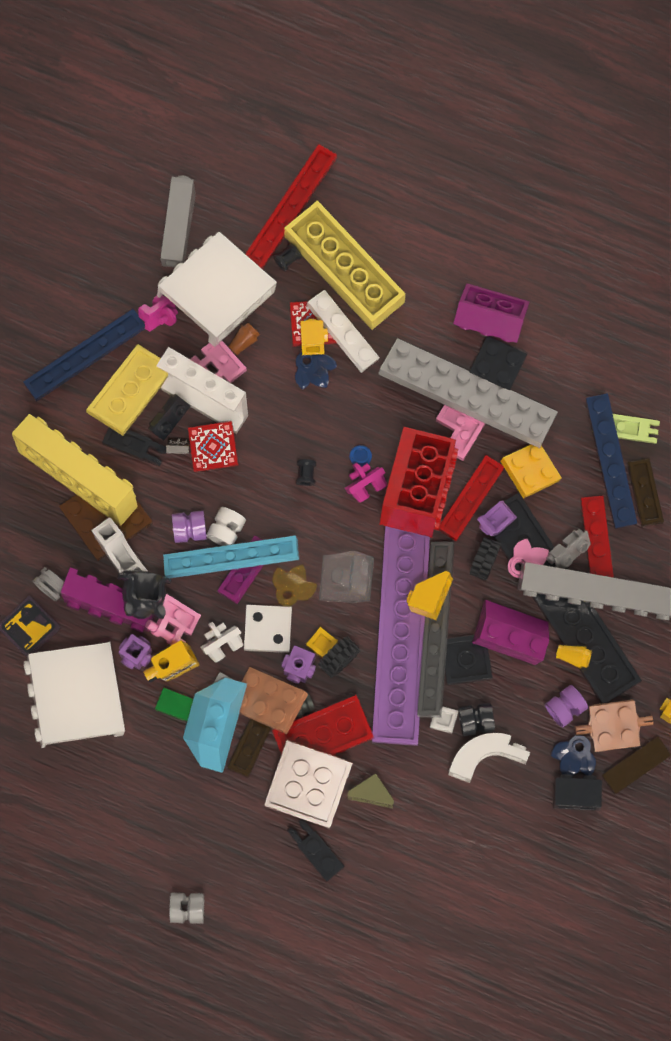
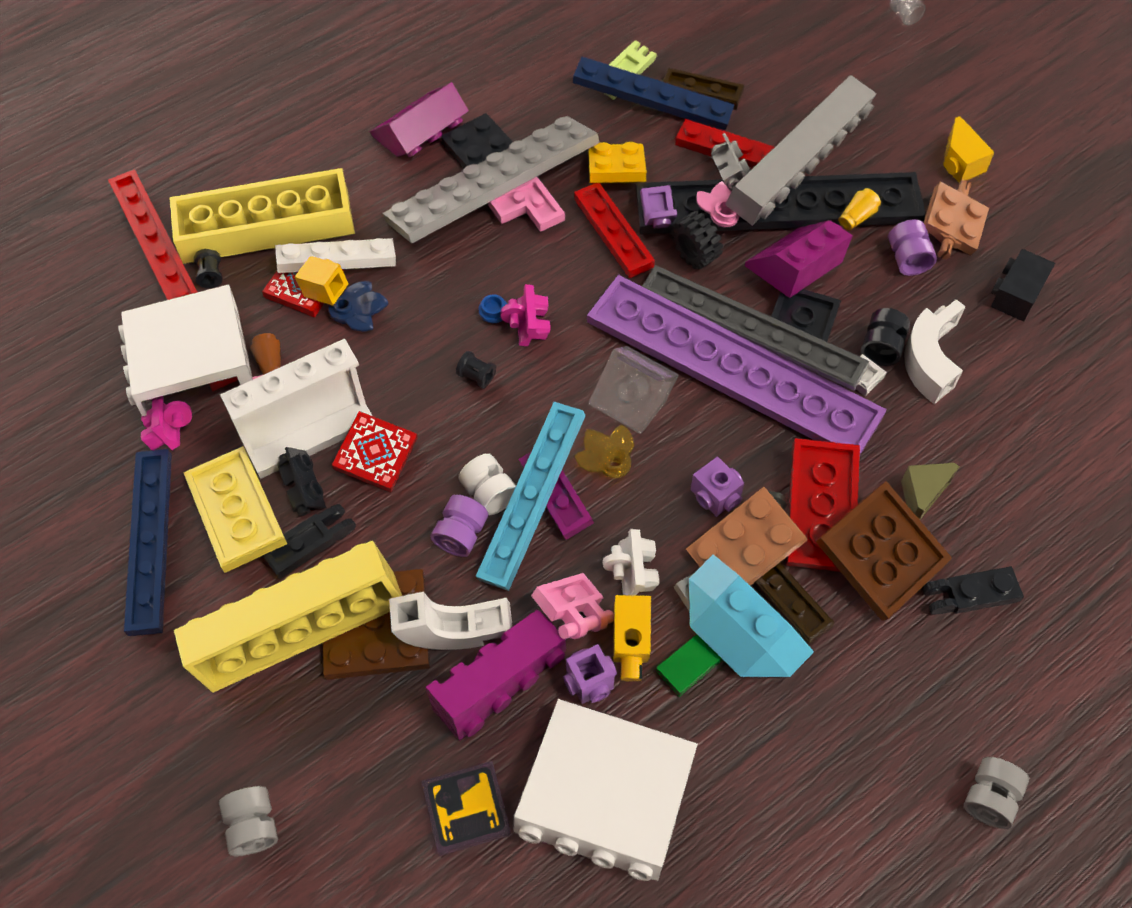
camera: 60 degrees left, 15 degrees down
light grey wheel [32,567,64,601] -> none
black hair [117,570,171,619] -> none
light grey slope [161,176,196,268] -> none
tile [166,438,190,454] -> none
white tile [244,605,292,653] -> none
yellow plate [306,627,338,658] -> none
black tyre [318,636,360,678] -> none
red brick [380,427,459,537] -> none
yellow slope [407,571,453,620] -> none
dark blue plate [551,735,596,775] -> none
dark brown tile [602,737,671,795] -> none

